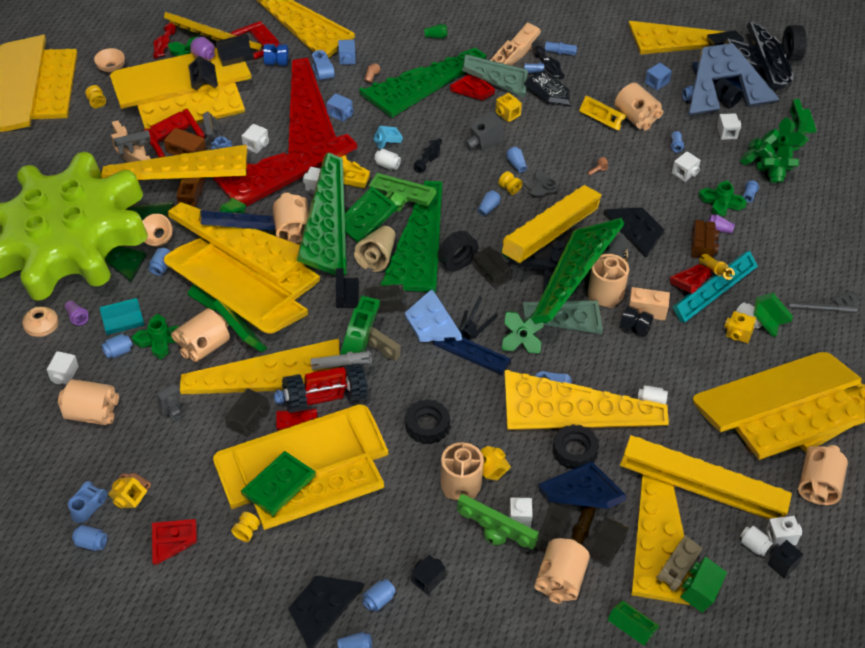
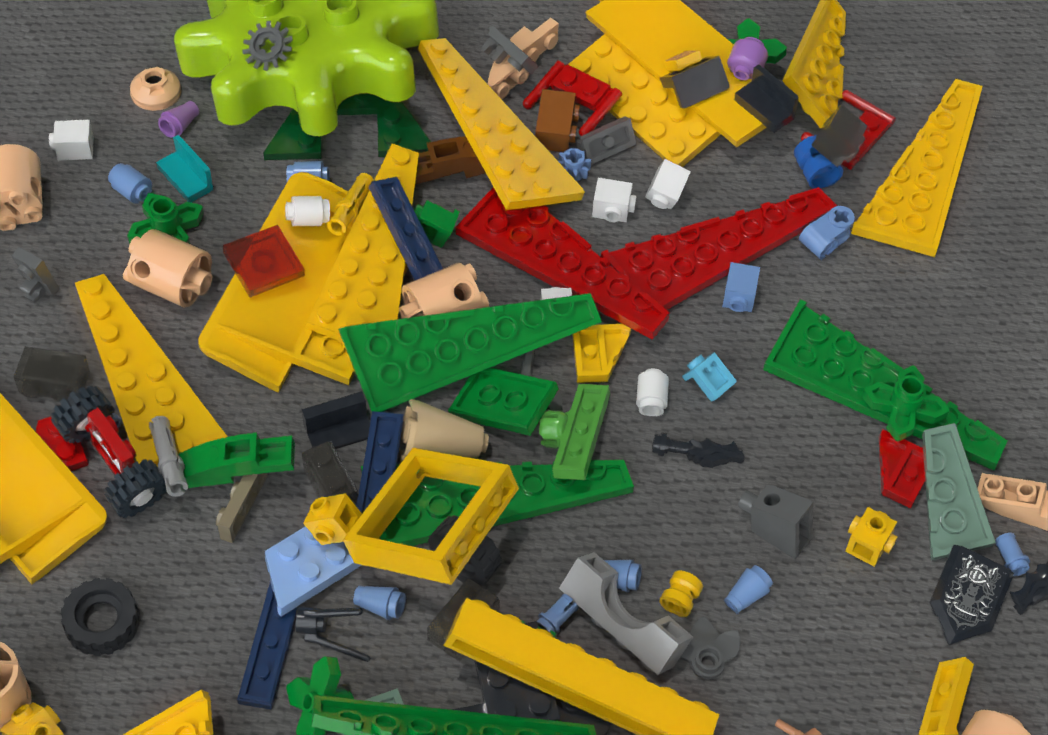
camera: 70 degrees right, 5 degrees up
light nougat piece [143,214,173,247] -> none
red piece [153,23,176,59] -> none
green tile [213,299,267,352] -> none
medium blue brick [338,40,356,65] -> none
nougat arm [364,63,380,83] -> none
green cone [424,23,448,39] -> none
none -> clear red tile [223,225,305,298]
none -> dark grey gear [242,21,293,71]
none -> white brick [285,196,330,226]
none -> yellow brick [303,493,362,545]
none -> yellow pin [327,173,374,235]
none -> yellow window [343,448,519,585]
none -> medium blue cone [353,585,406,620]
none -> dark blue tile [356,411,404,530]
none -> medium blue pin [537,594,579,634]
none -> light grey arch [559,552,693,675]
none -> white brick [645,159,691,209]
none -> yellow tile [663,50,702,71]
none -> clear smoke brick [811,104,867,167]
none -> green plant [862,365,950,441]

